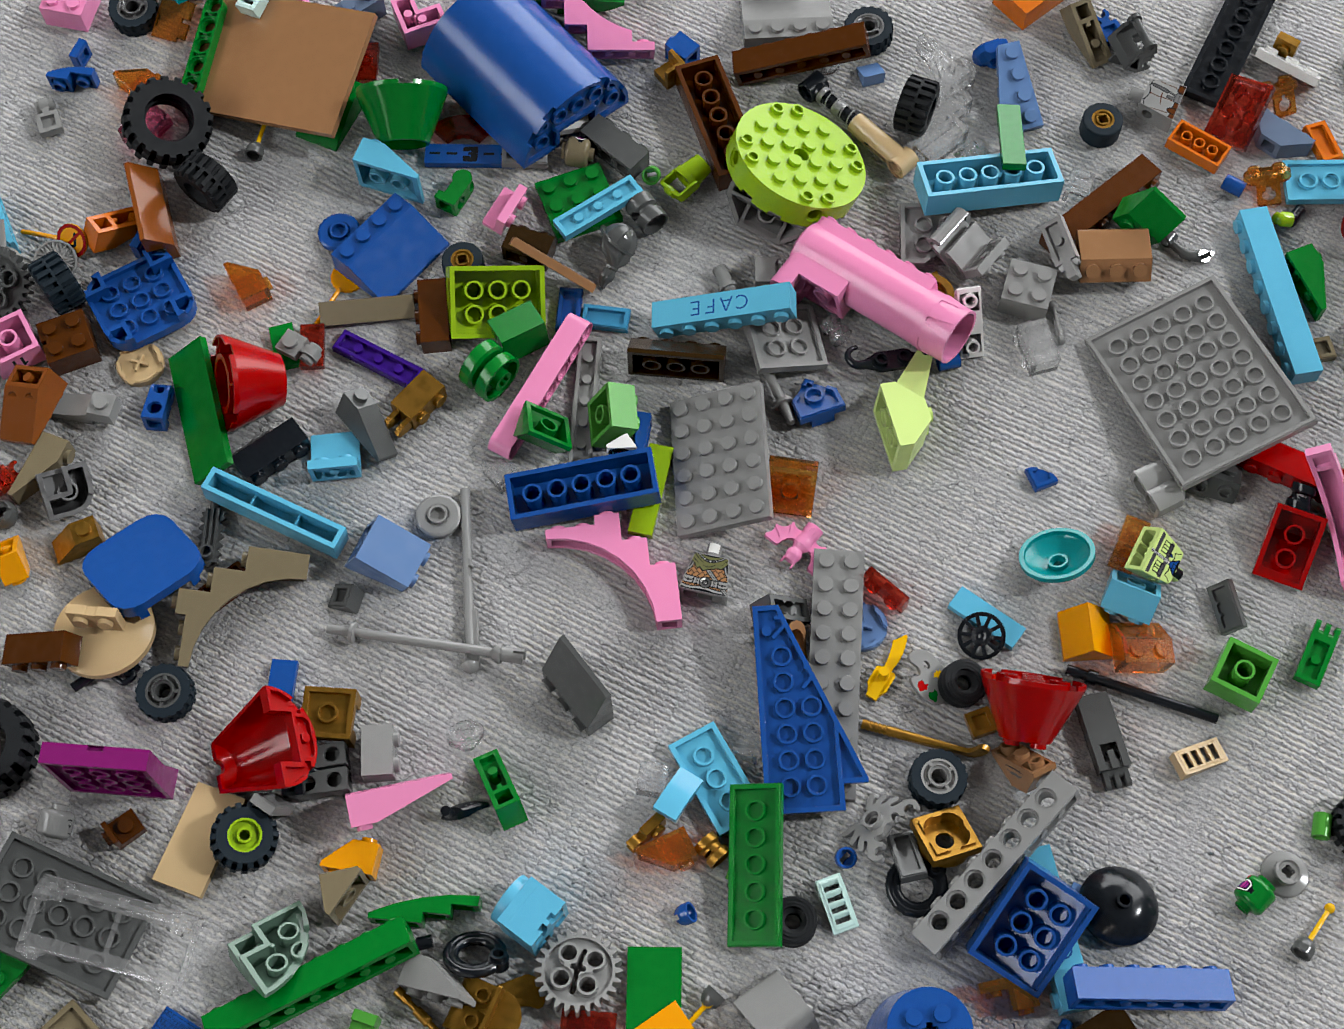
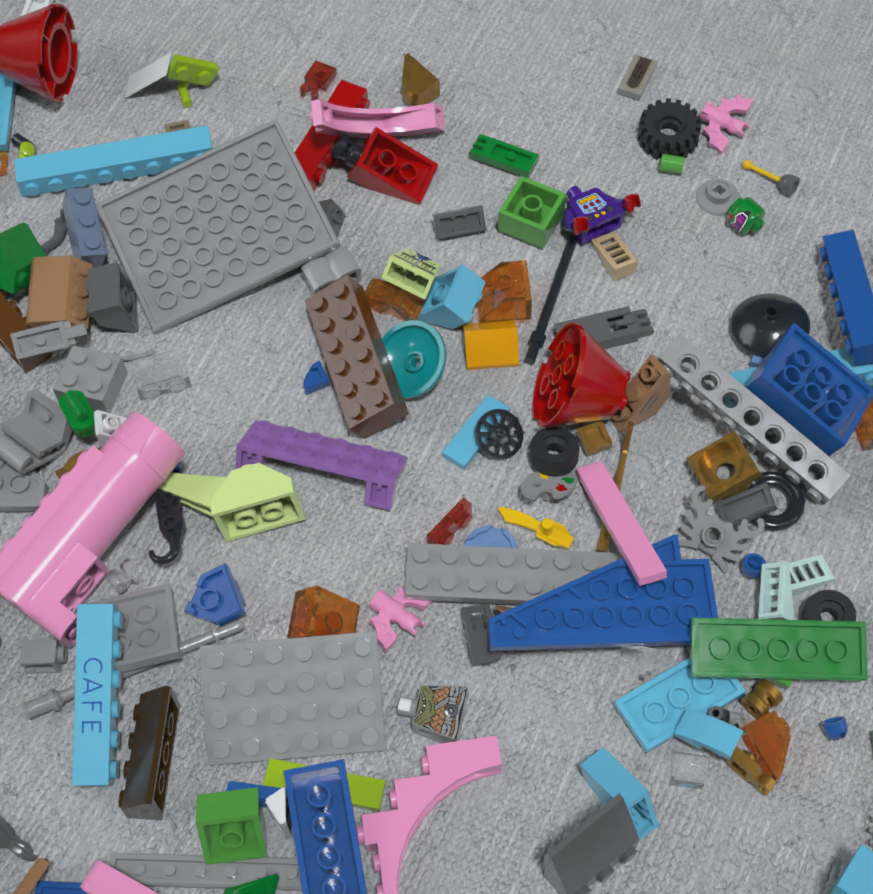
camera: 90 degrees left, 5 degrees down
dark azure tile [581,303,631,334] -> none
black wheel [907,748,968,810] -> none
green slope [1285,243,1326,322] -> none
none -> green piece [58,390,95,438]
none -> sand blue brick [62,188,107,268]
none -> dark grey slope [85,262,139,333]
none -> medium lavender bracket [235,420,408,510]
none -> brick [305,274,409,439]
none -> dark purple torso [563,186,641,245]
none -> bright pink tile [576,461,667,586]
none -> medium azure slope [580,747,659,841]
none -> arm [709,706,746,731]
none -> light aqua slope [758,561,794,620]

